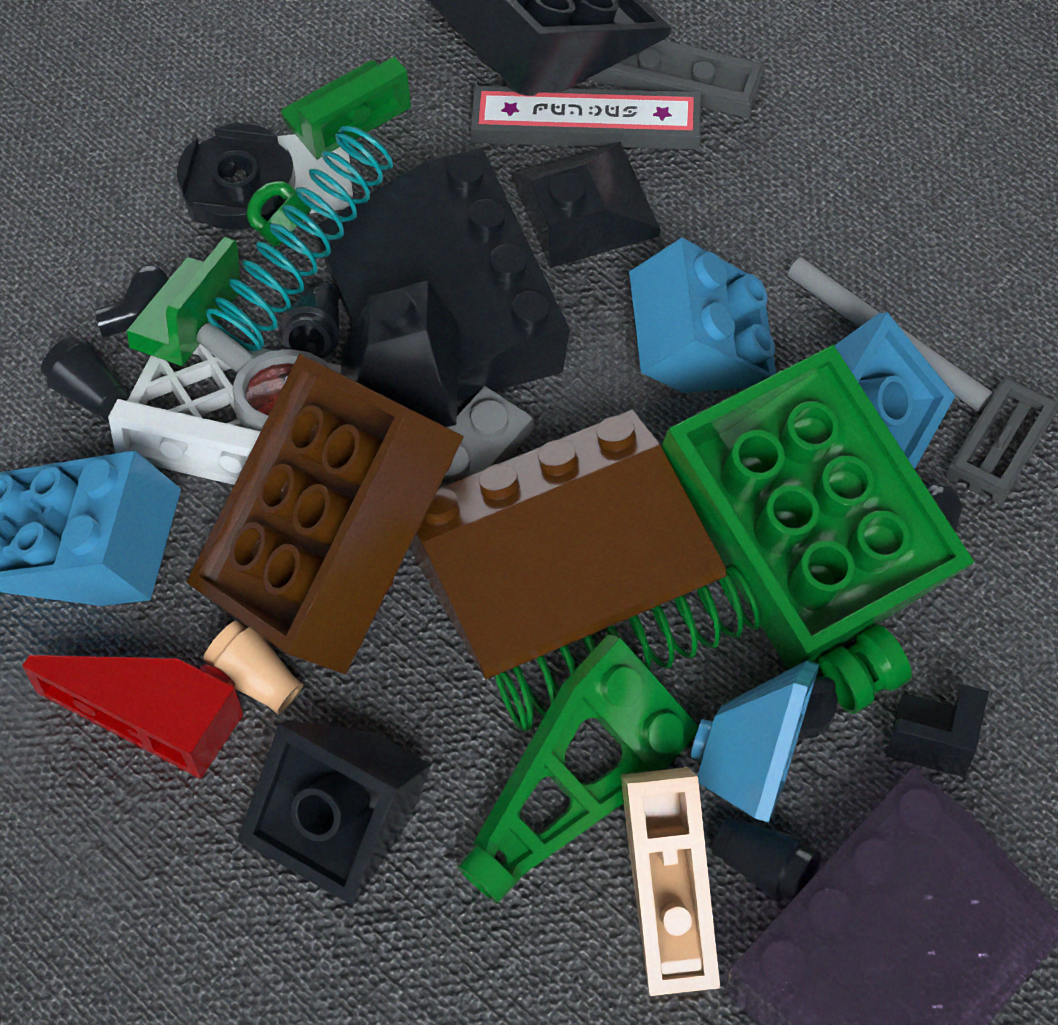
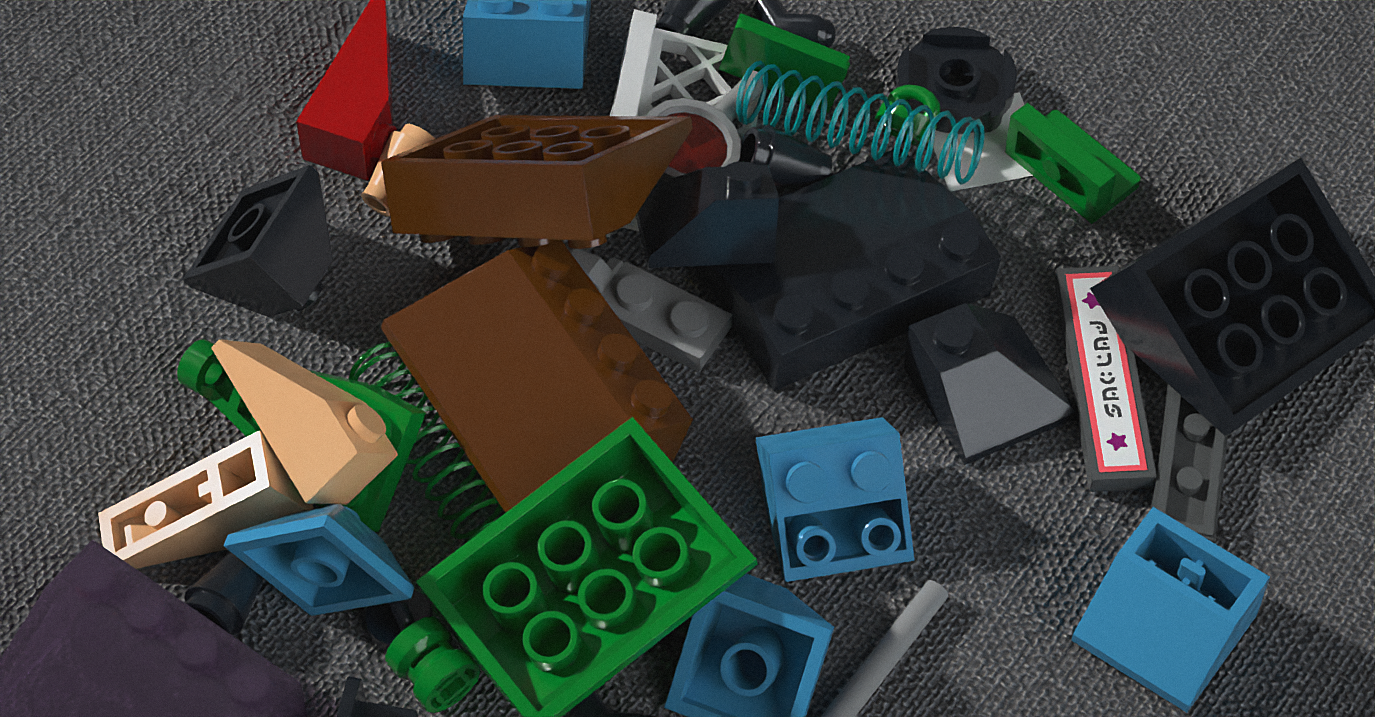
camera: 80 degrees right, 5 degrees down
none -> light nougat slope [211,339,398,505]
none -> dark azure slope [1071,507,1270,713]

